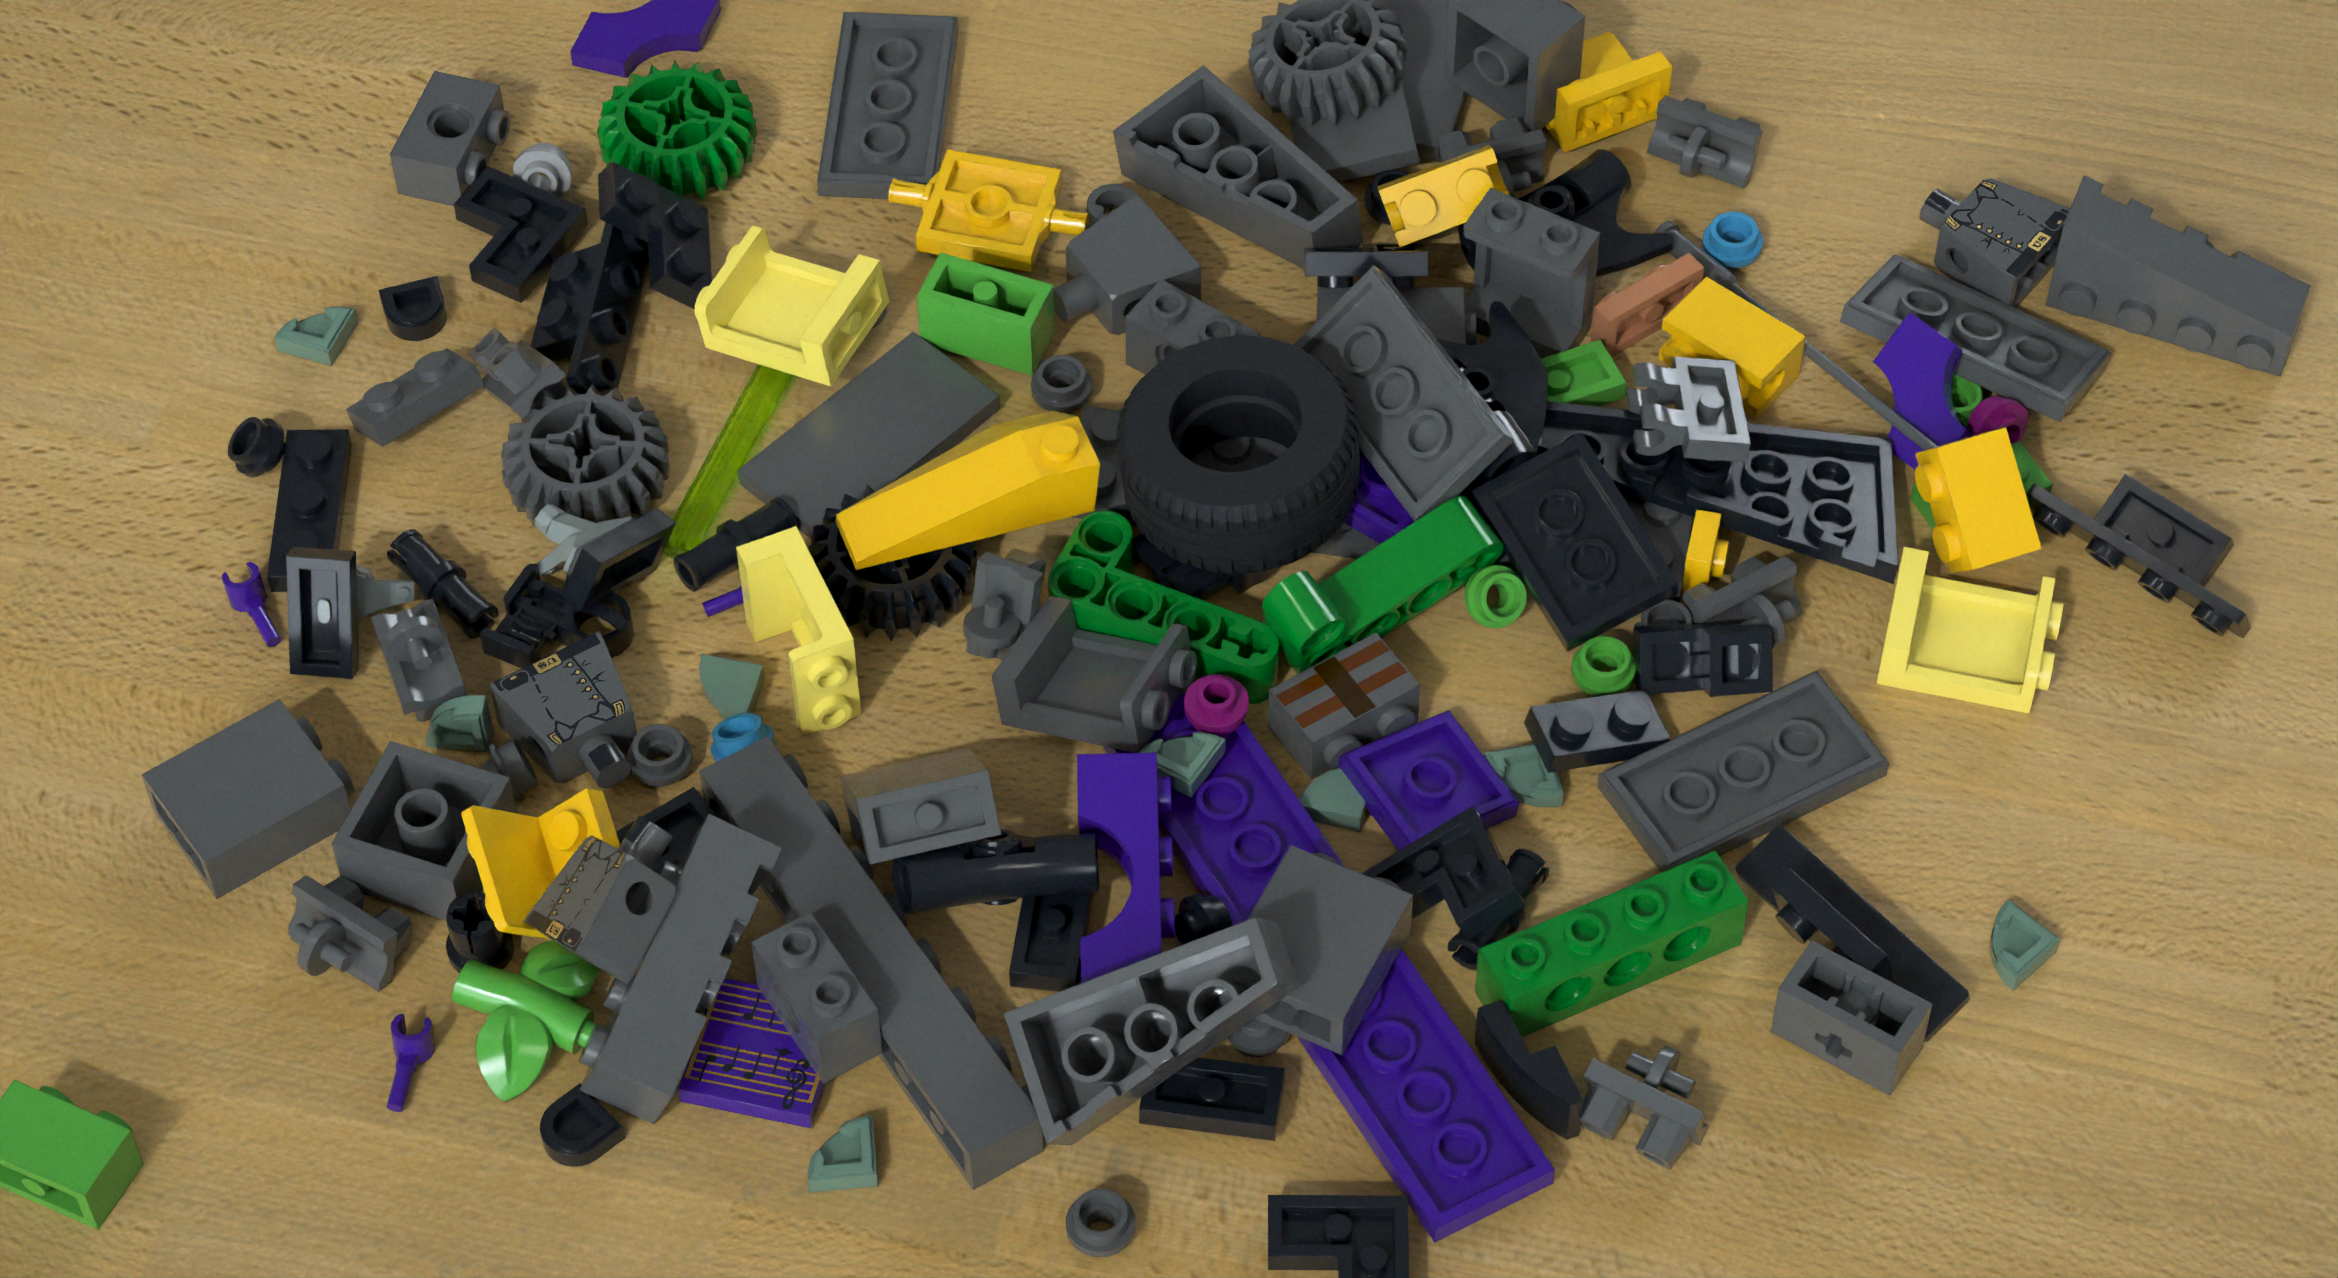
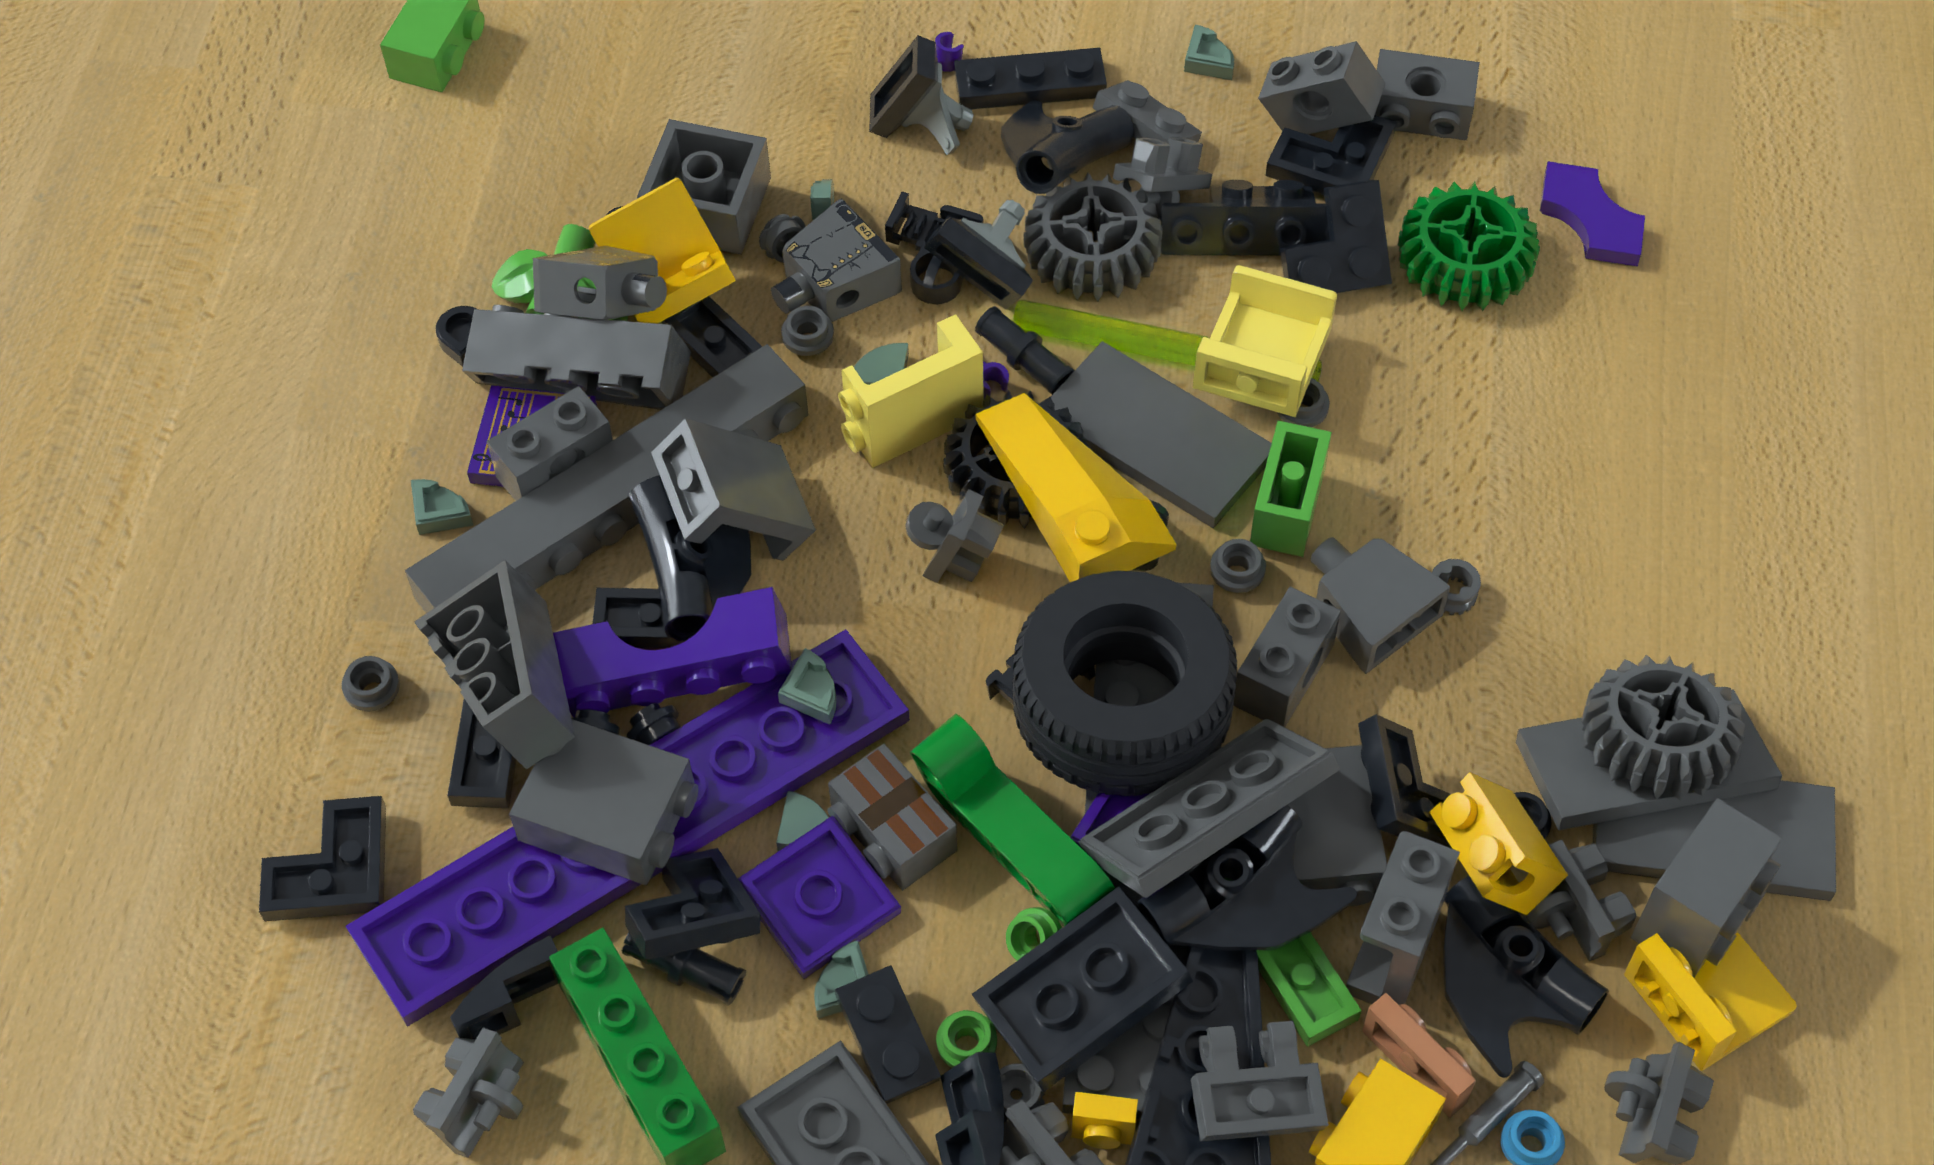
camera: 85 degrees right, 5 degrees up
dark grey brick [142,699,355,899] -> none
black plate [228,417,285,478] -> none
dark grey hips [288,875,412,992] -> none
dark grey hips [371,598,466,722] -> none
black tile [378,276,447,341] -> none
black pin [387,529,499,638] -> none
dark purple hand [387,1014,435,1112] -> none
light grey plate [513,143,573,197] -> none
dark azure plate [711,713,775,763] -> none
dark grey tile [817,12,958,199] -> none
yellow plate [888,149,1090,272] -> none
dark grey panel [992,596,1197,753] -> none
green beam [1048,511,1279,704] -> none
dark grey wedge [1113,65,1363,269] -> none
magenta plate [1184,675,1249,737] -> none
none -> black pin [1001,100,1134,194]
none -> dark grey brick [1258,41,1386,134]

